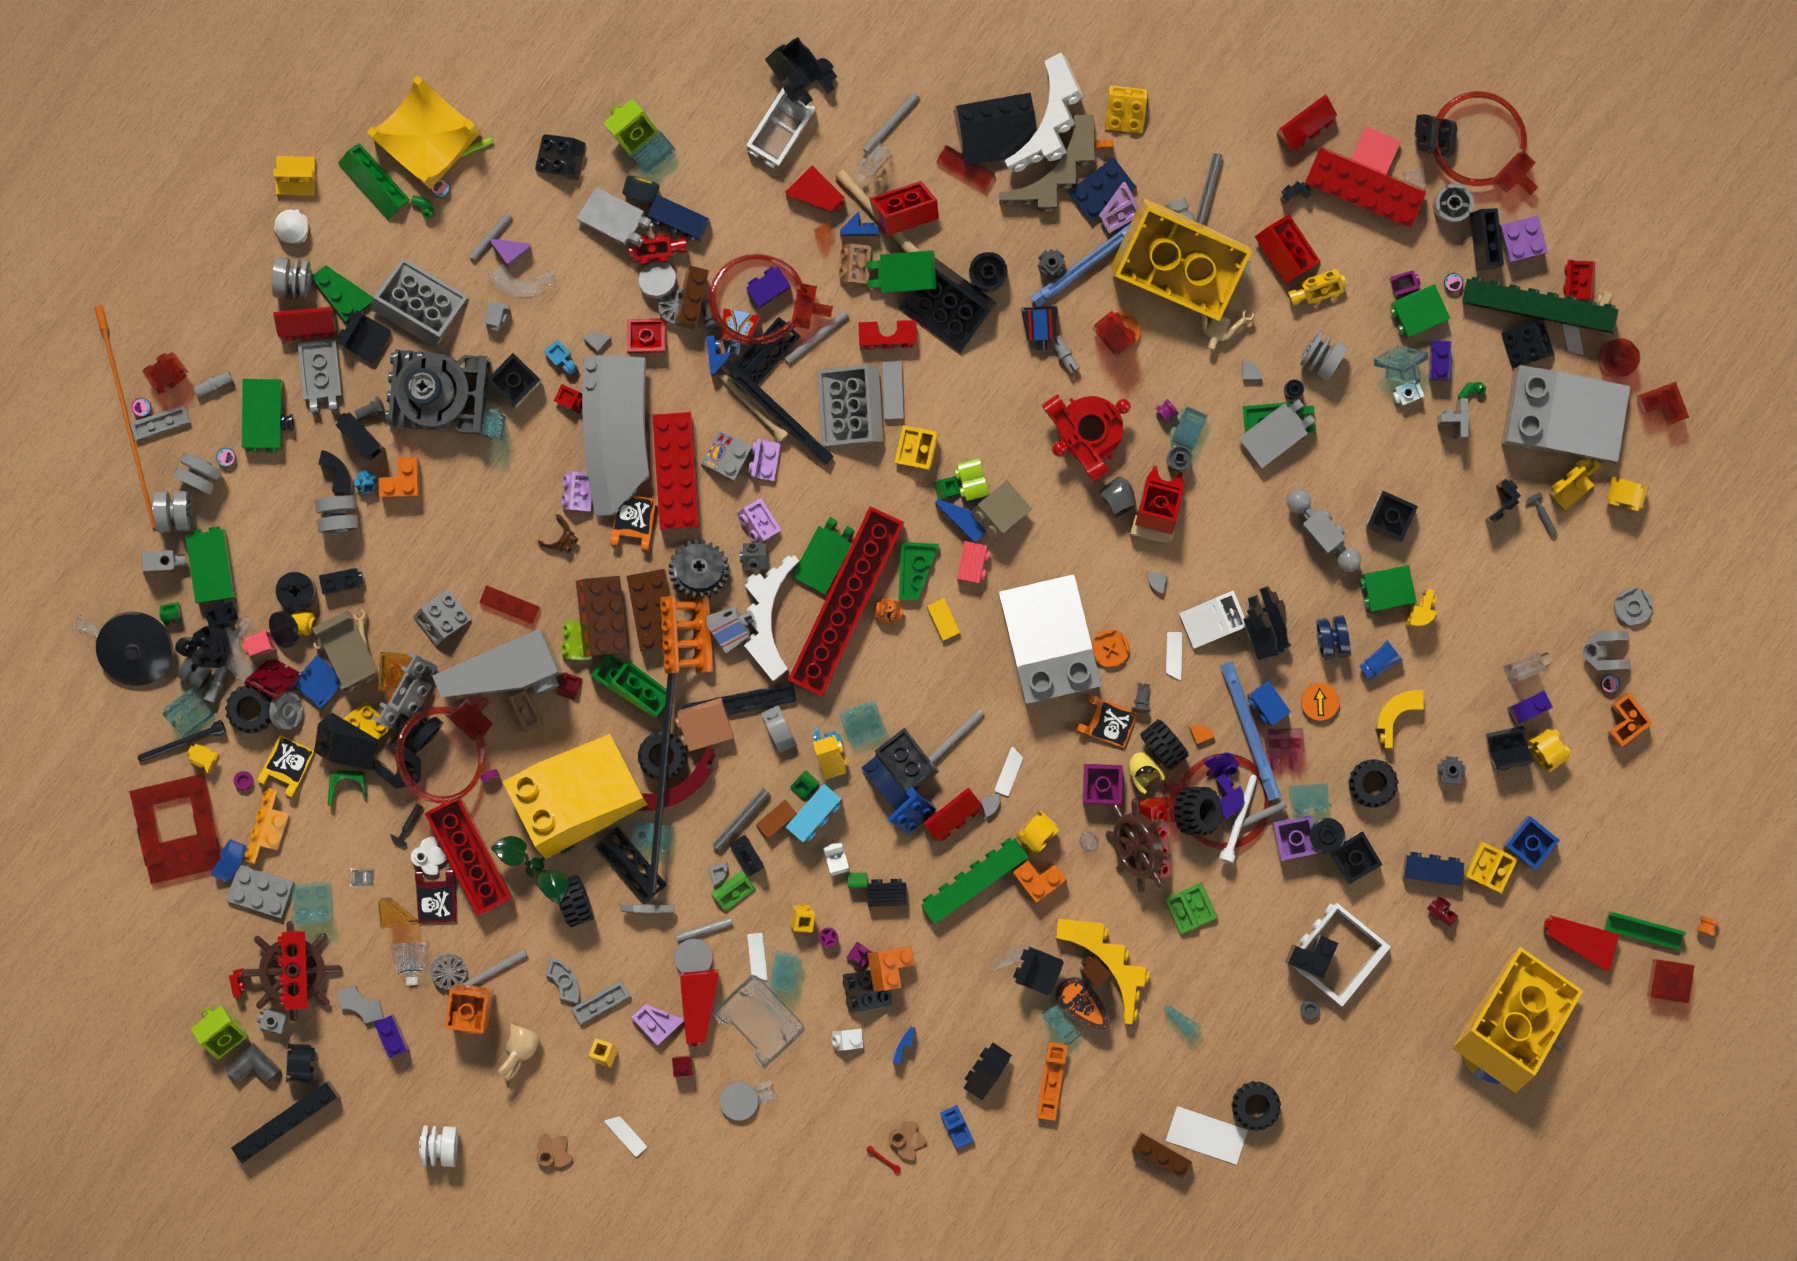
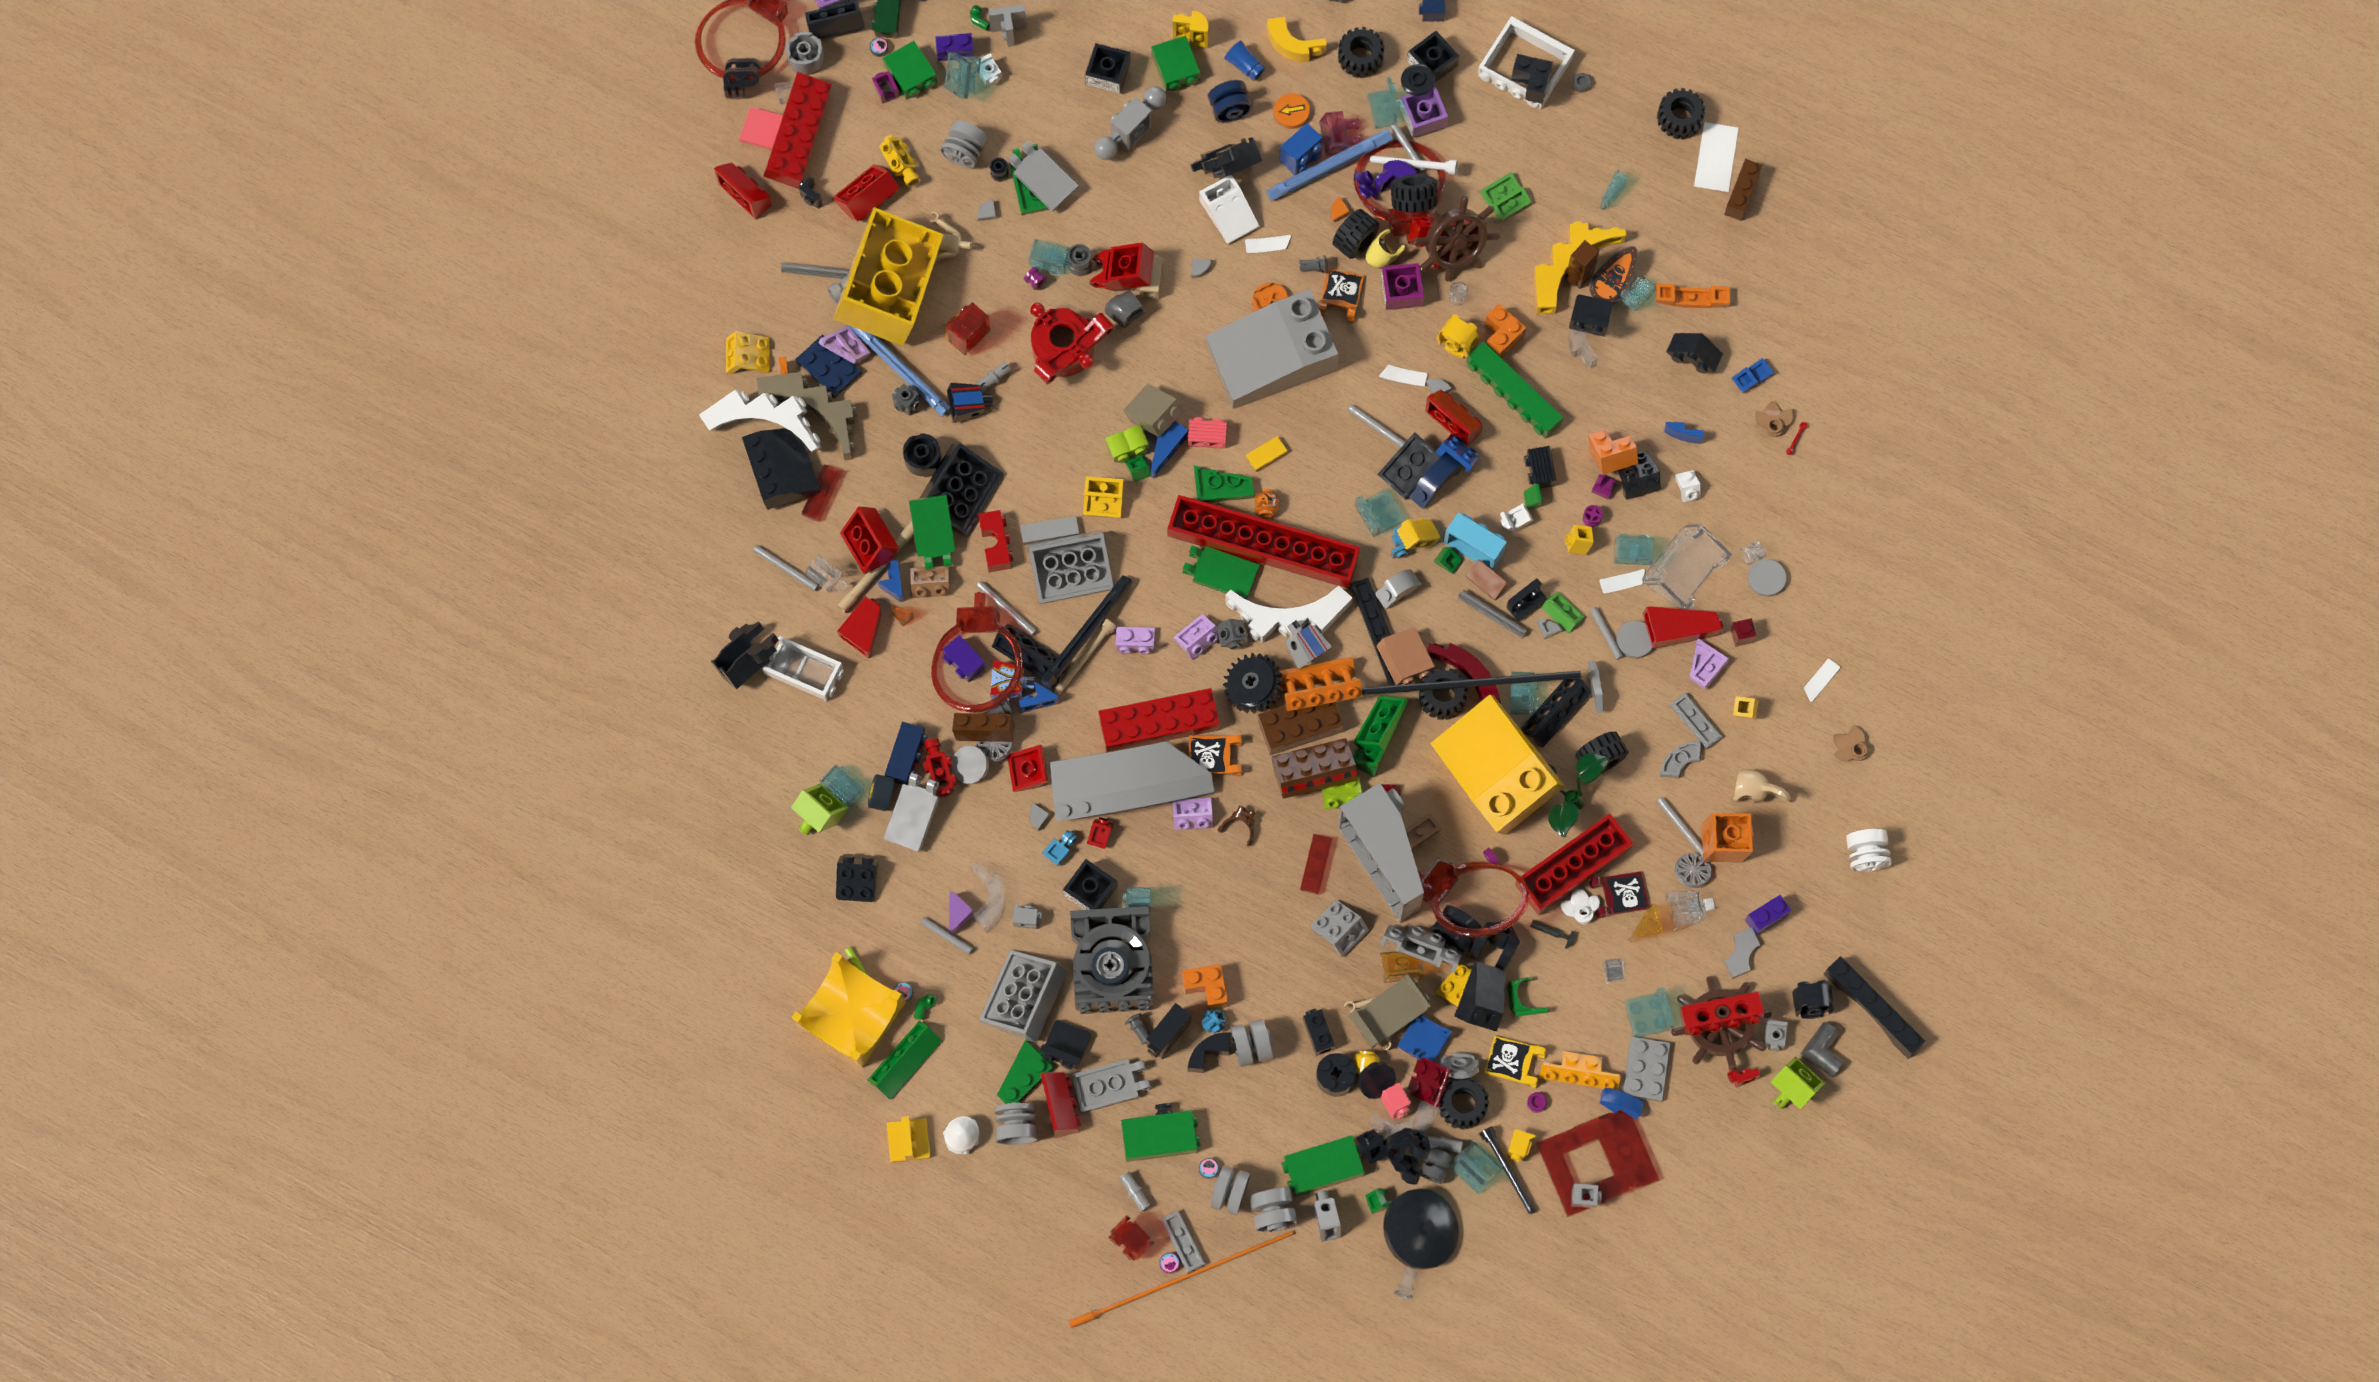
camera: 100 degrees left, 15 degrees down
light grey slope [701,430,752,482] -> none
none -> light grey brick [1571,1184,1601,1208]

